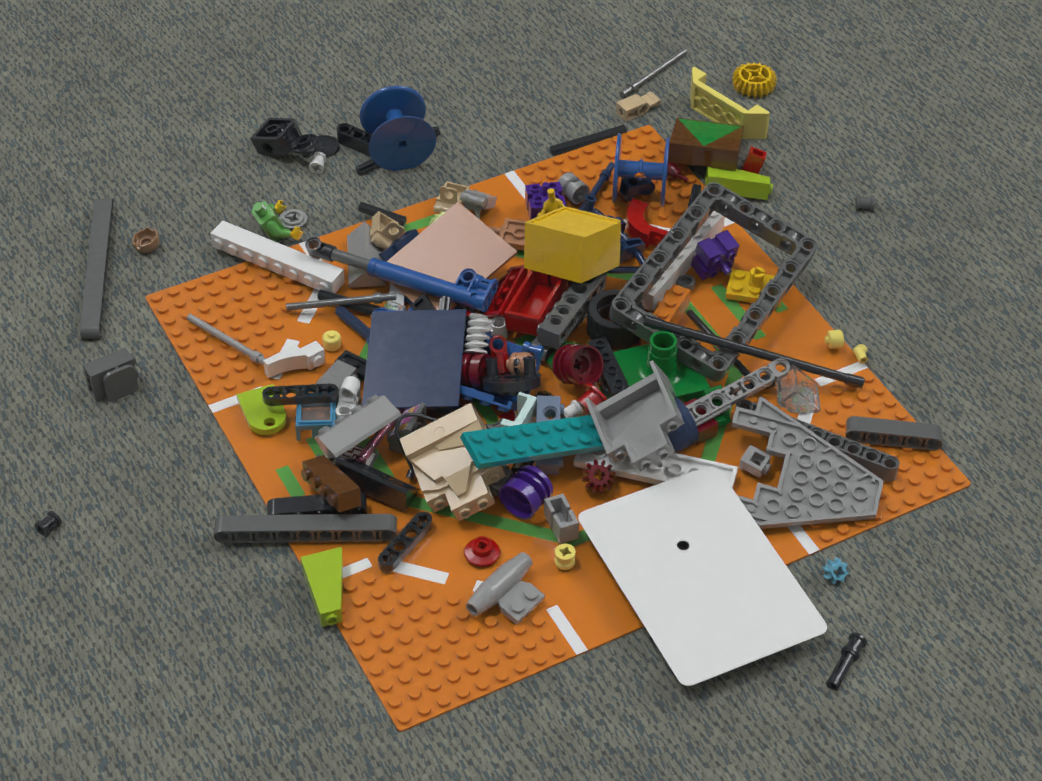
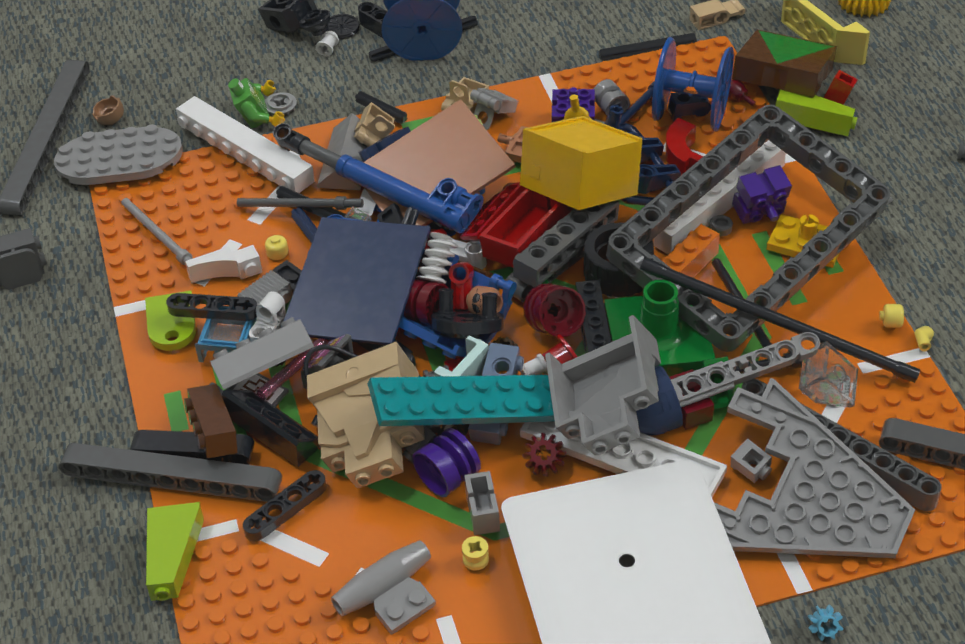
camera: 15 degrees right, 0 degrees up
red piece [464,536,501,567] -> none
none -> light grey plate [54,124,183,185]

